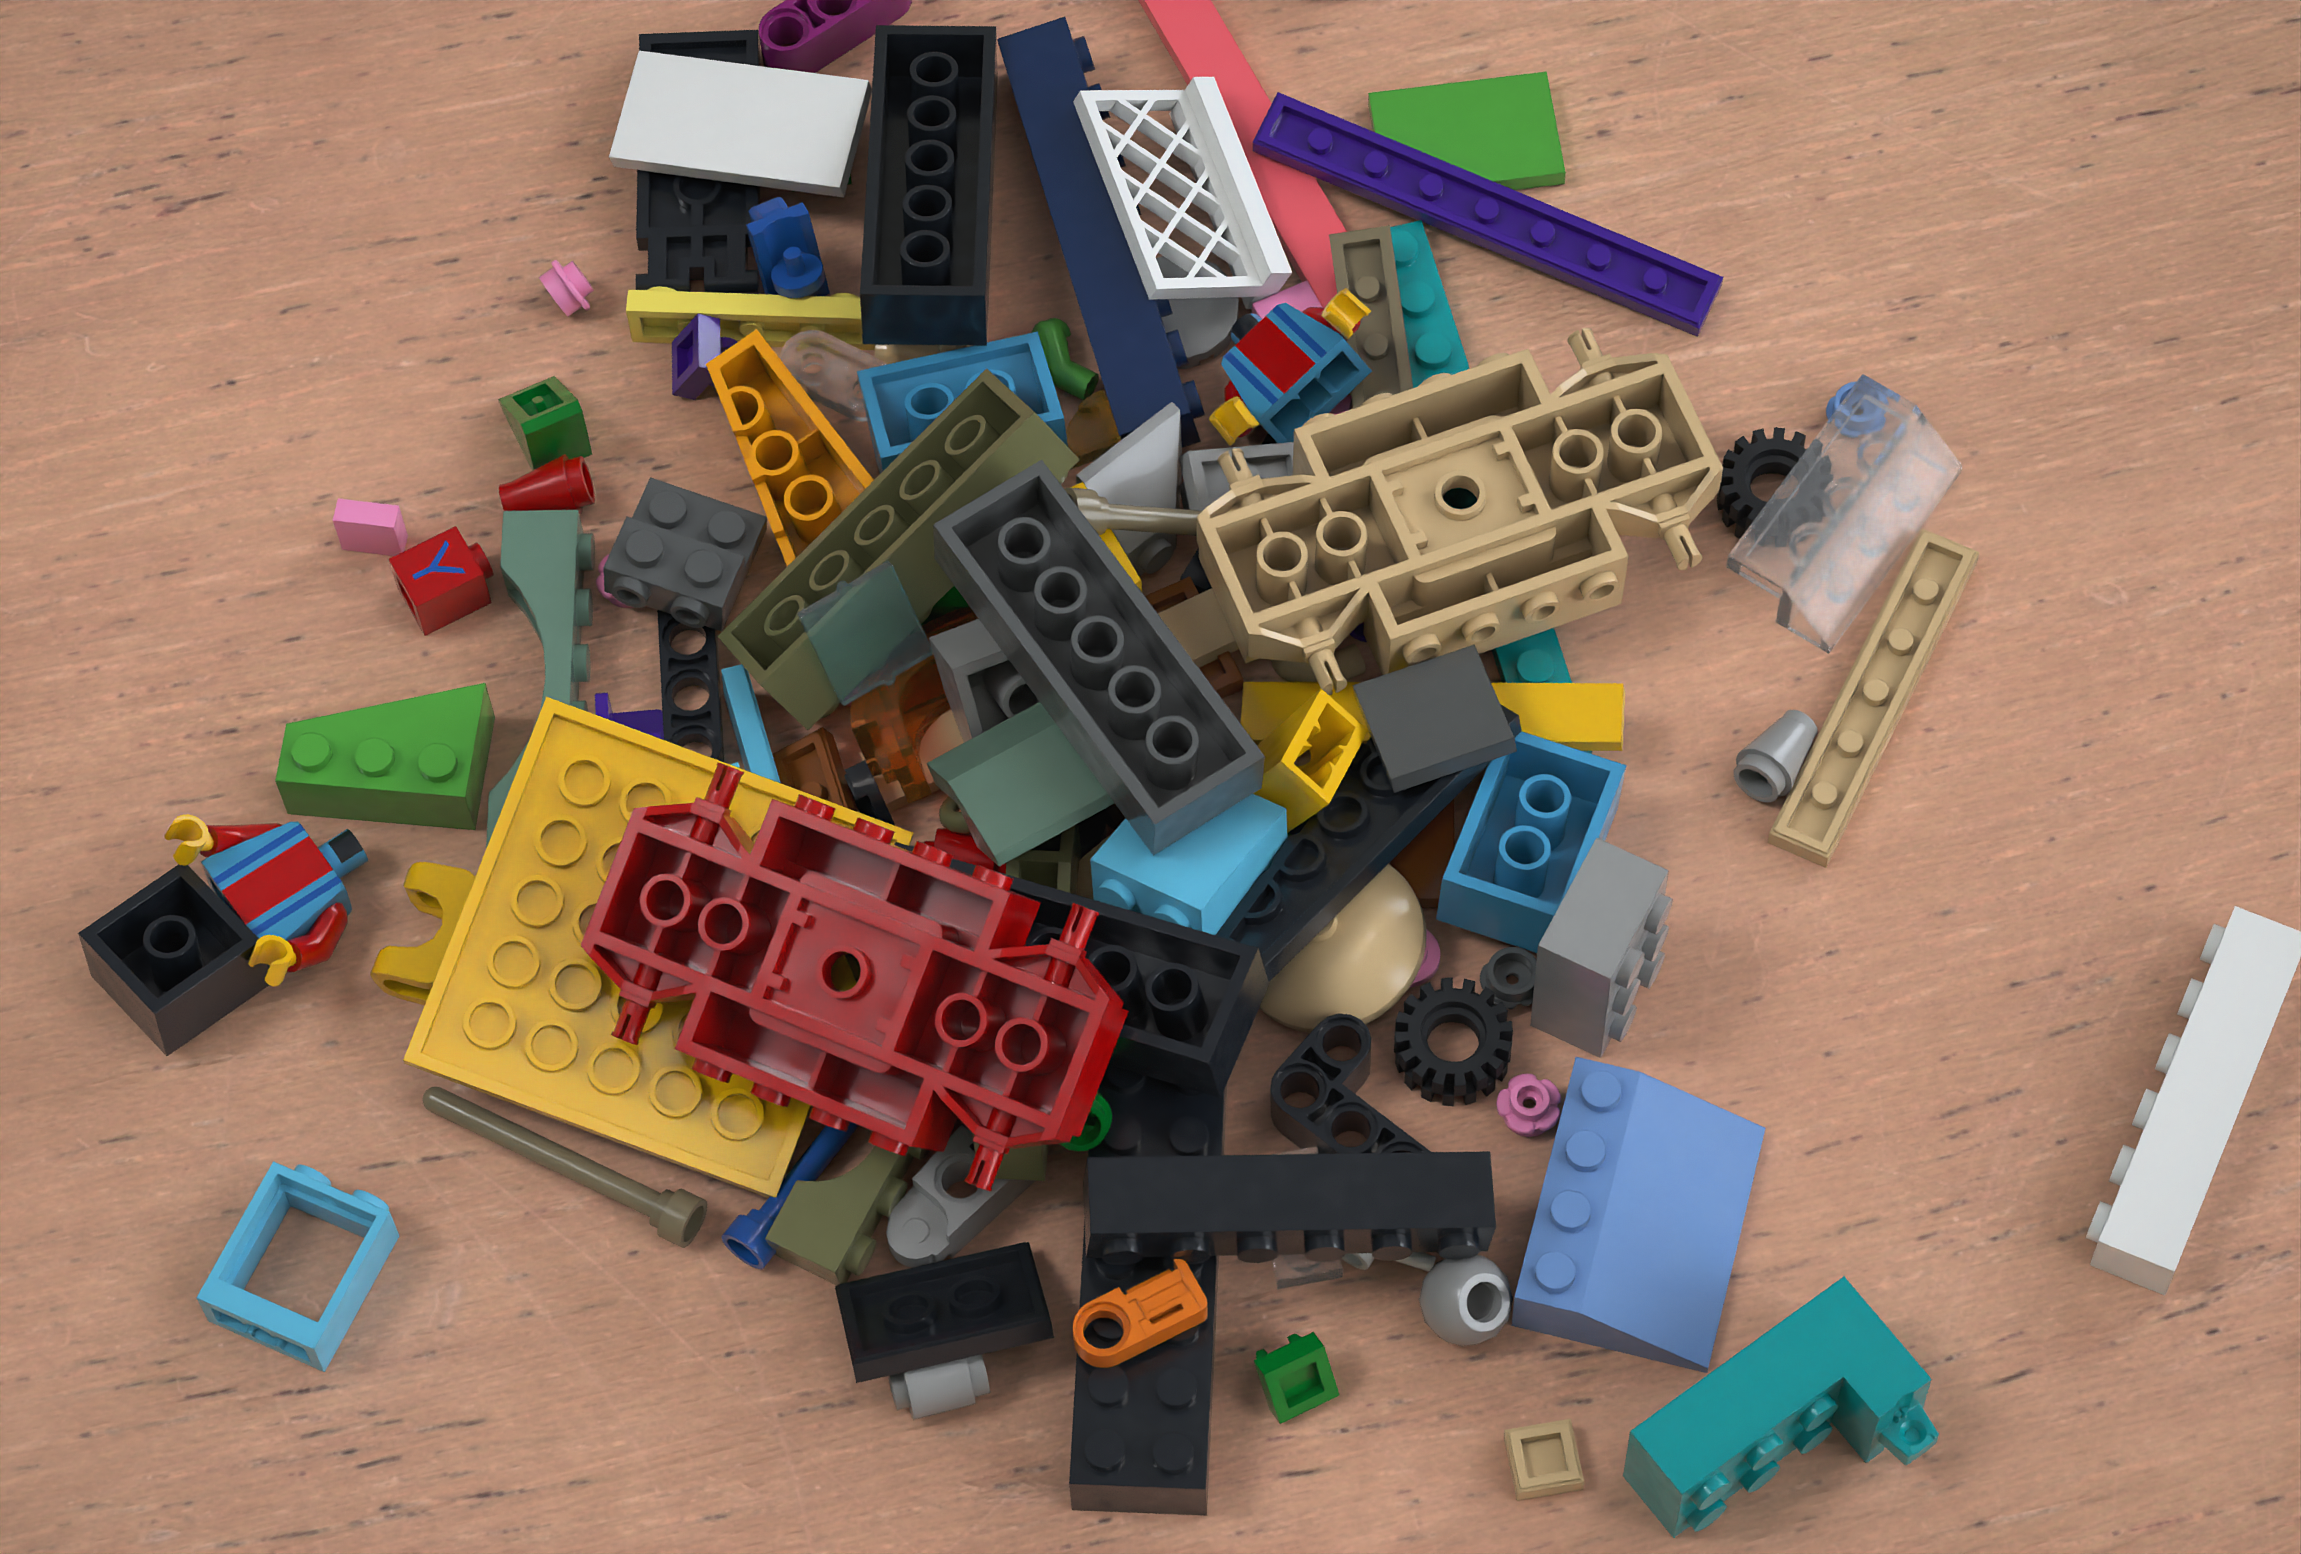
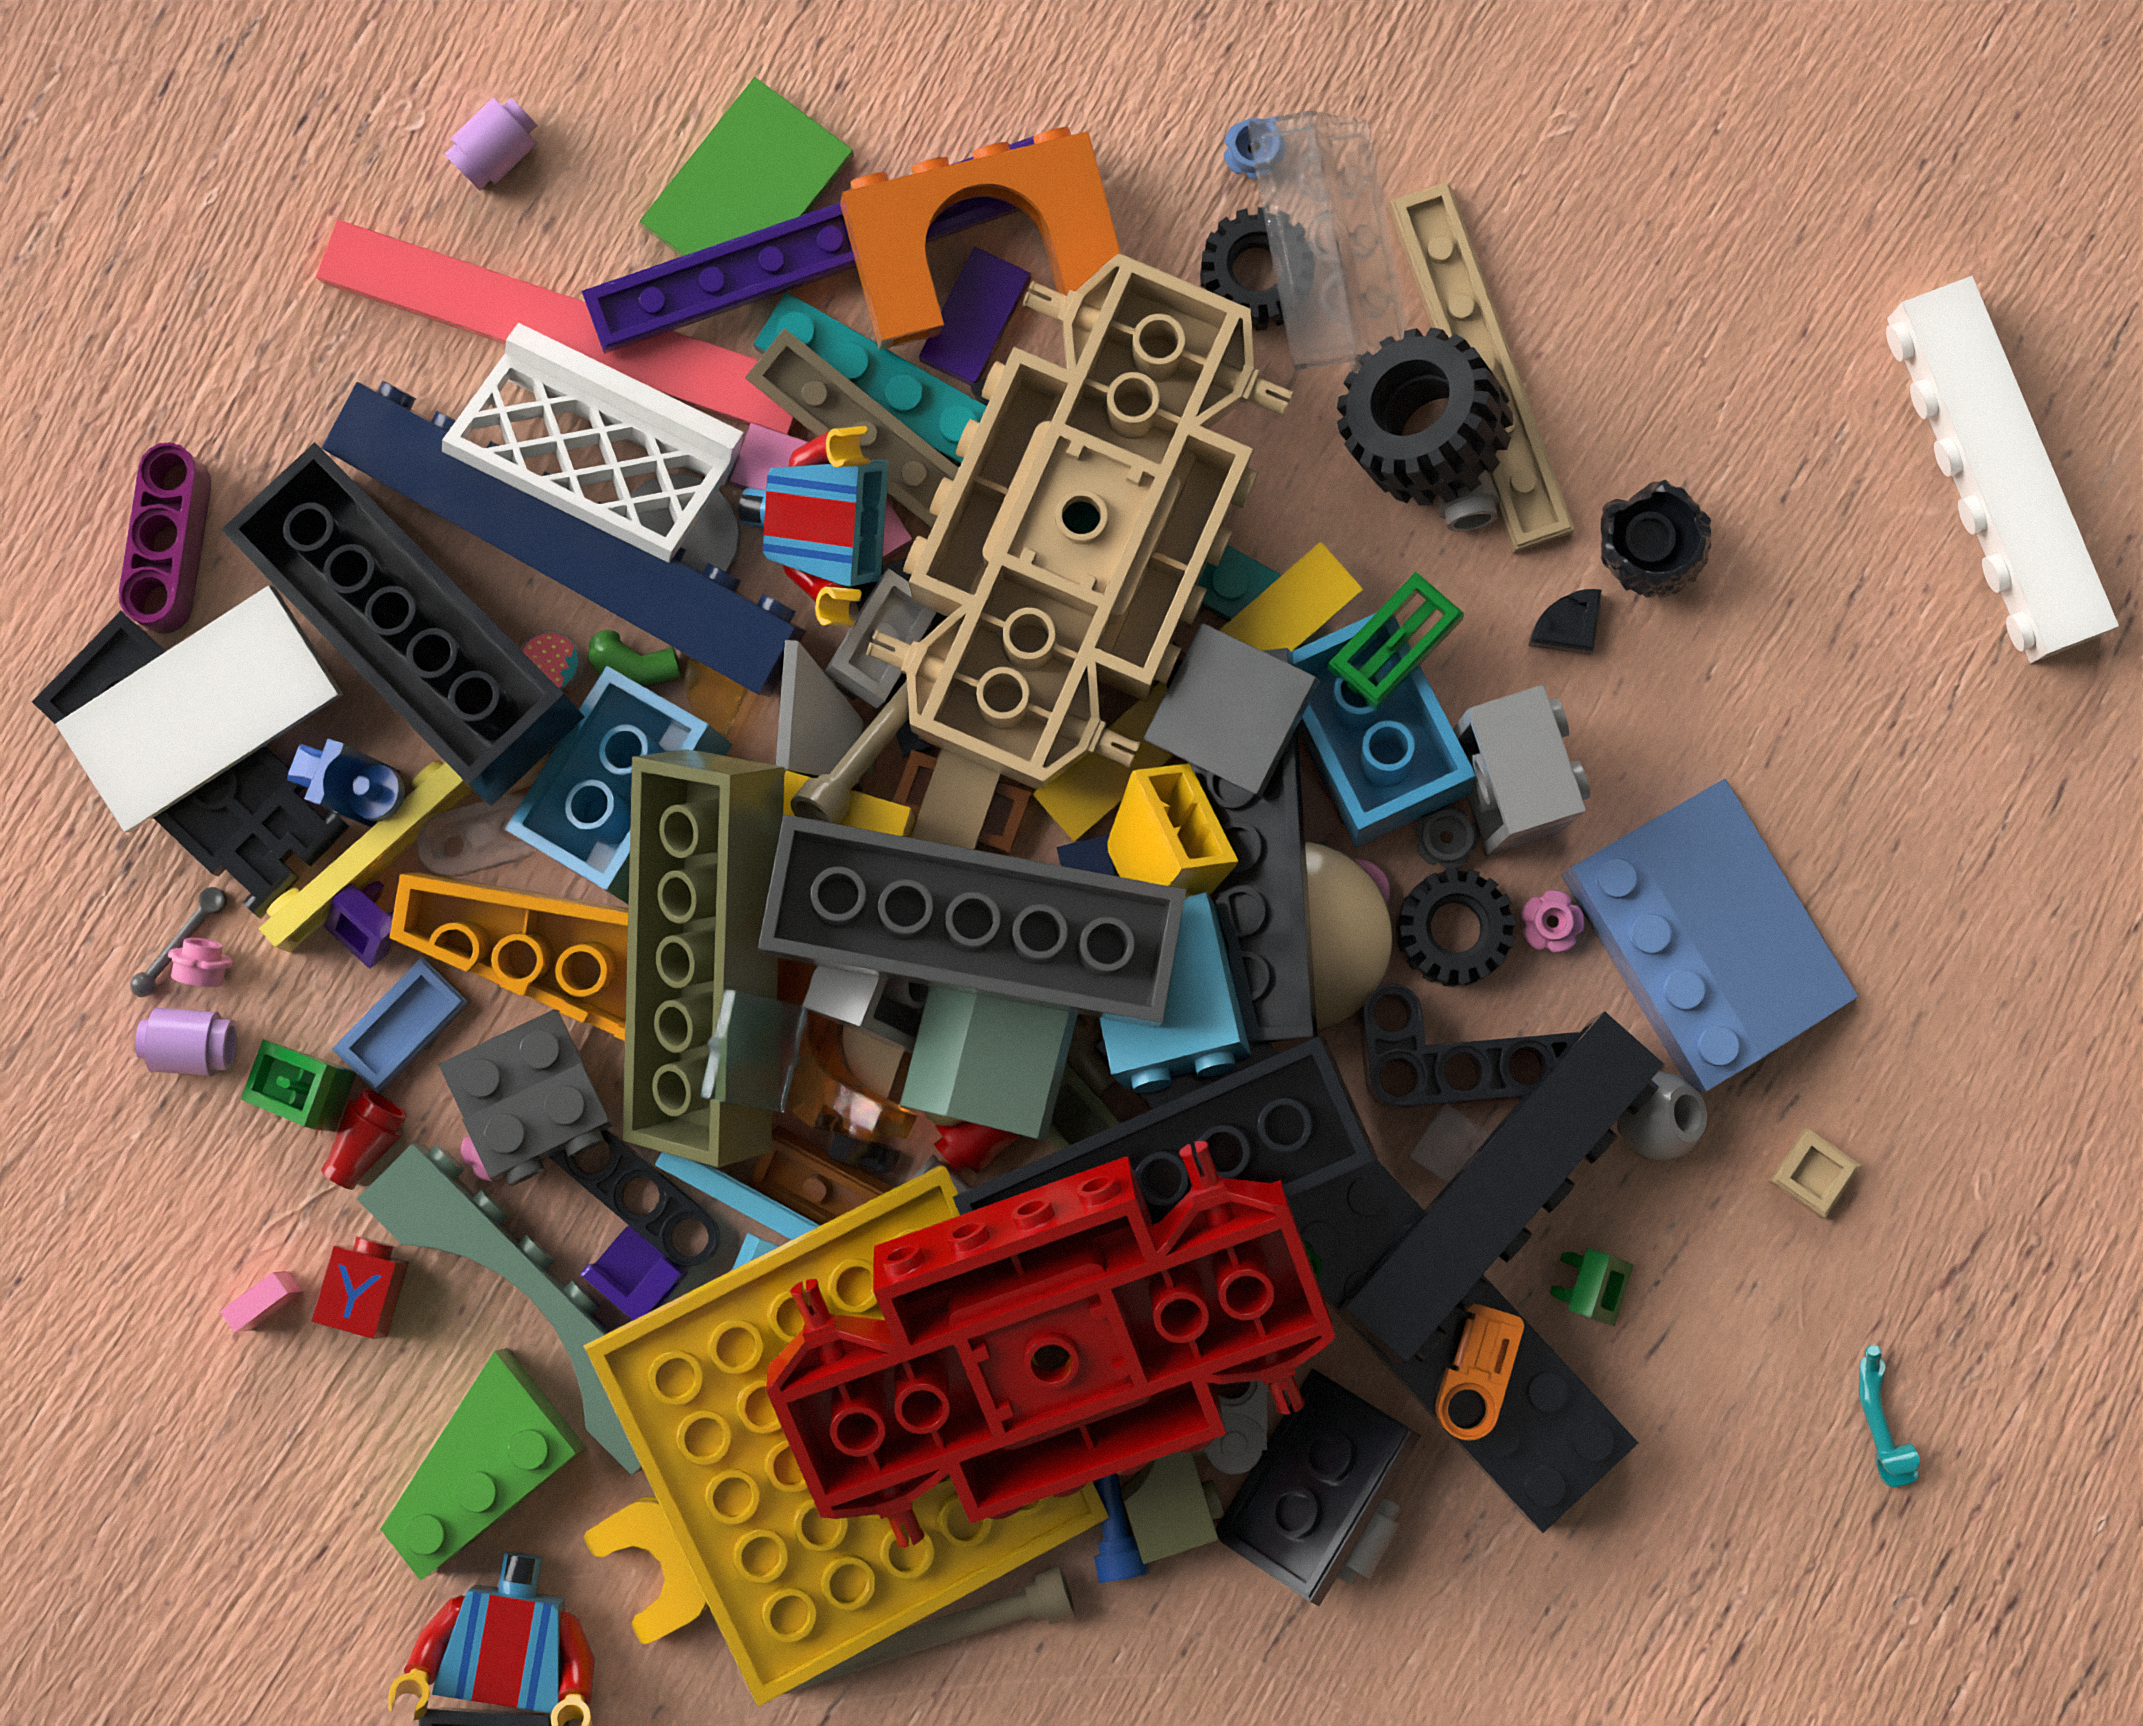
camera: 45 degrees left, 20 degrees up
teal hinge [1623,1276,1939,1538] -> none
none -> dark grey hinge [130,887,227,997]
none -> lavender brick [135,1008,237,1076]
none -> medium blue tile [332,957,471,1094]
none -> tile [520,630,584,693]
none -> orange arch [840,127,1121,350]
none -> dark purple tile [919,246,1031,386]
none -> green tile [1328,572,1464,711]
none -> black tyre [1337,327,1513,505]
none -> black tile [1528,589,1602,655]
none -> black hair [1600,480,1712,598]

